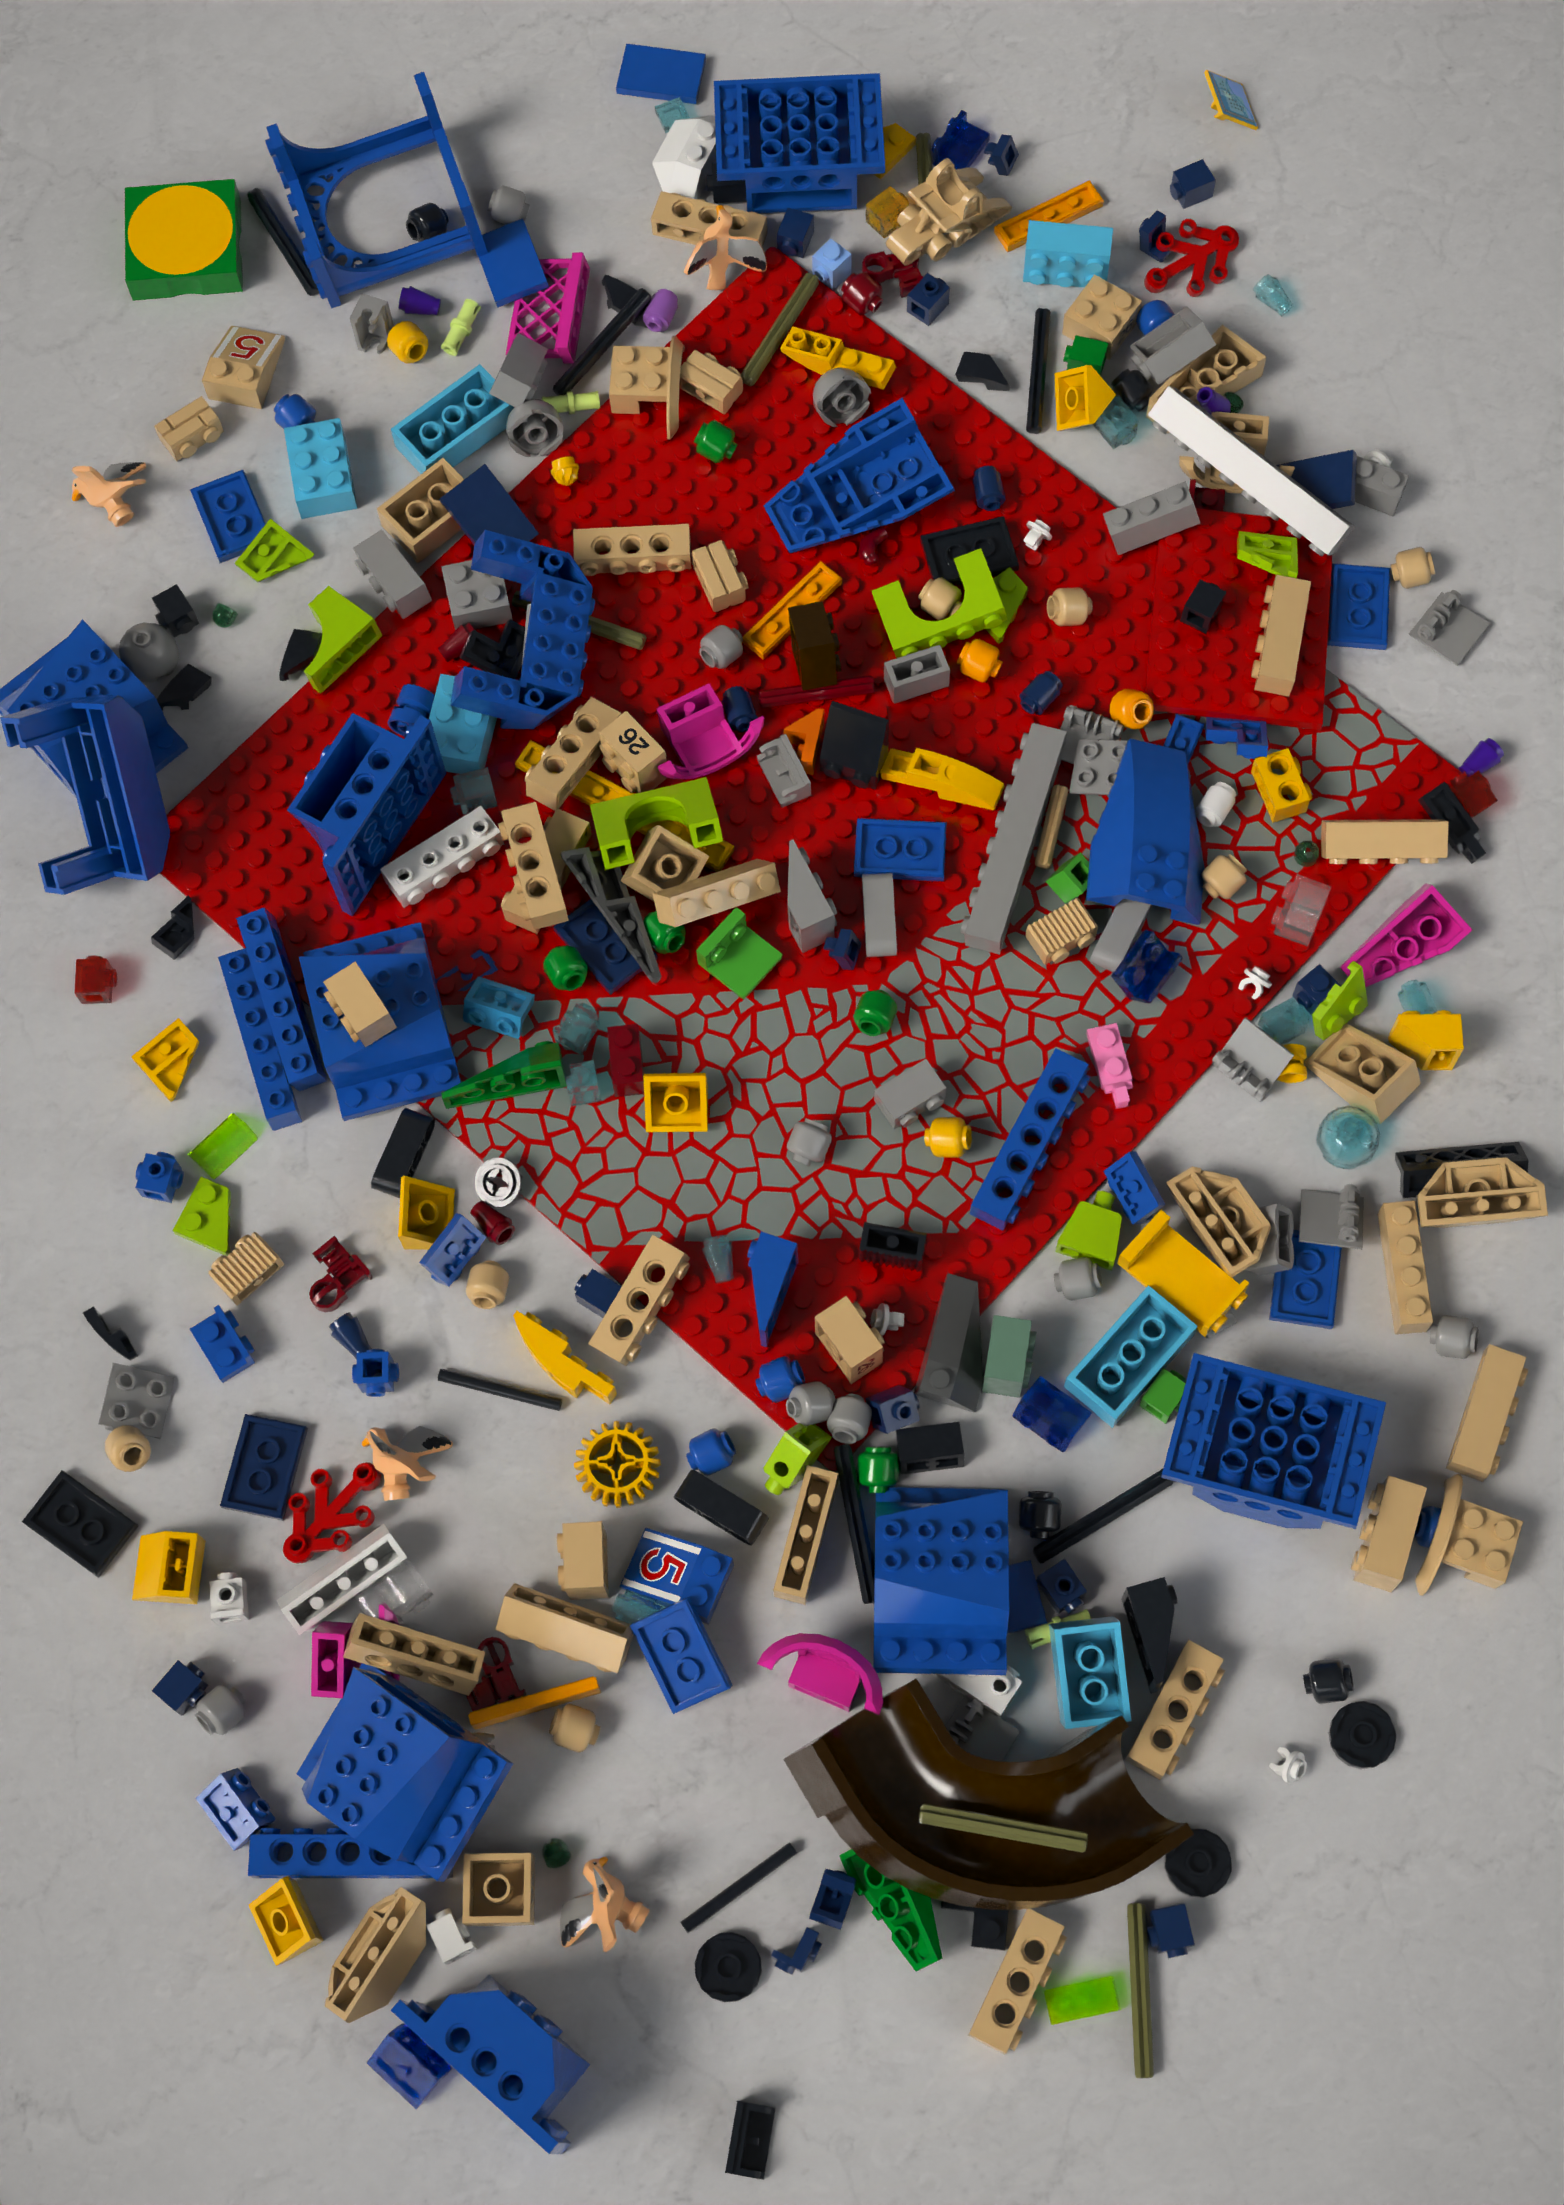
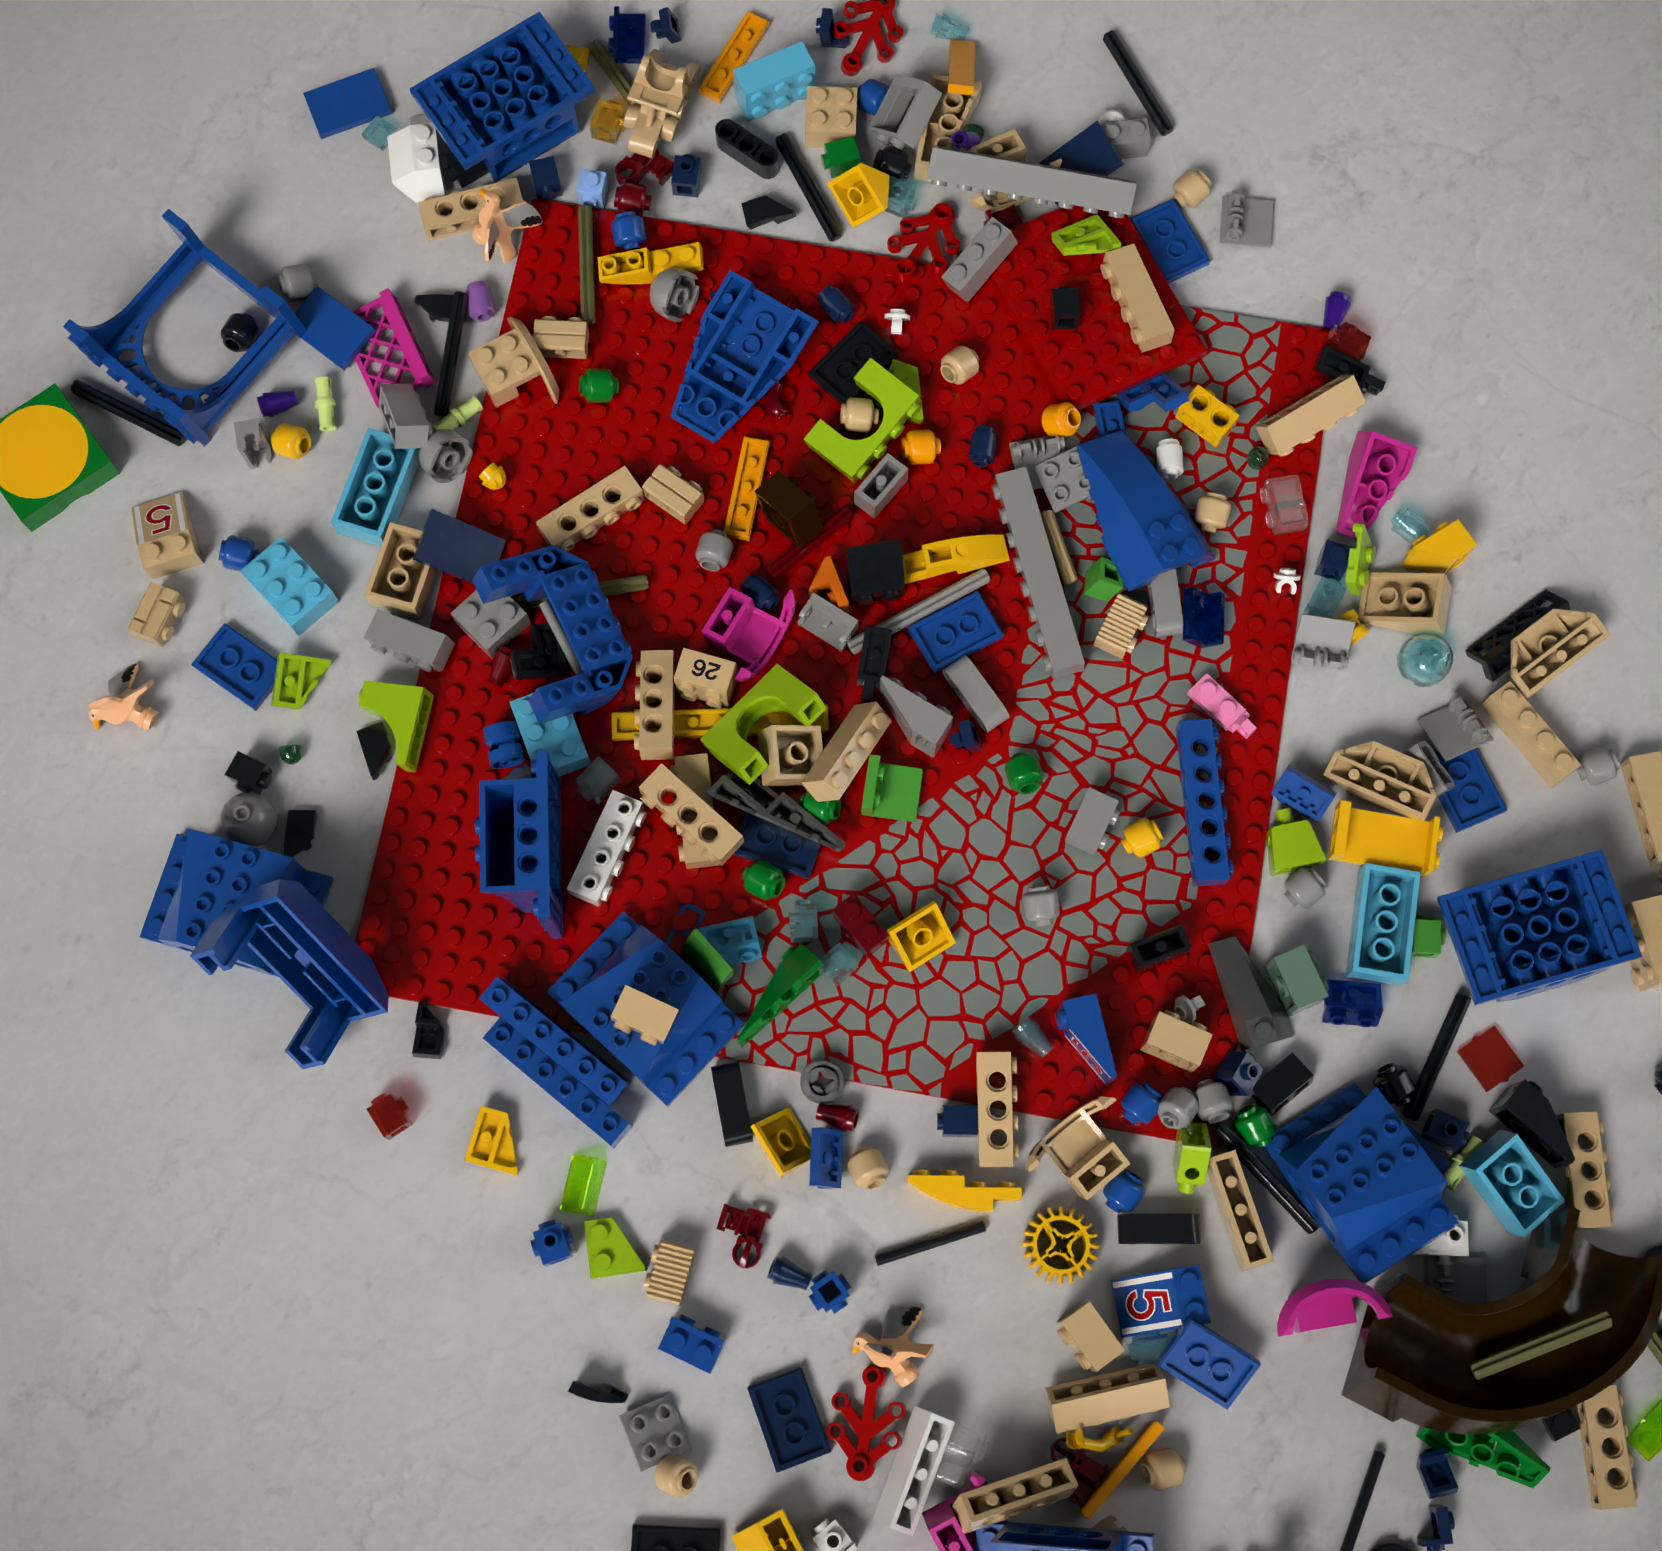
camera: 35 degrees left, 5 degrees up
none -> blue head [611,211,647,252]
none -> bright green slope [680,928,733,995]
none -> black beam [715,119,779,179]
none -> light grey axle [847,569,990,654]
none -> black hinge [856,625,892,702]
none -> red plant [887,203,960,282]
none -> light orange tile [948,39,975,95]
none -> tan piece [1027,1097,1131,1200]
none -> yellow piece [1066,1426,1133,1452]
none -> black axle [1103,30,1174,136]
none -> clear red piece [1457,1026,1524,1092]

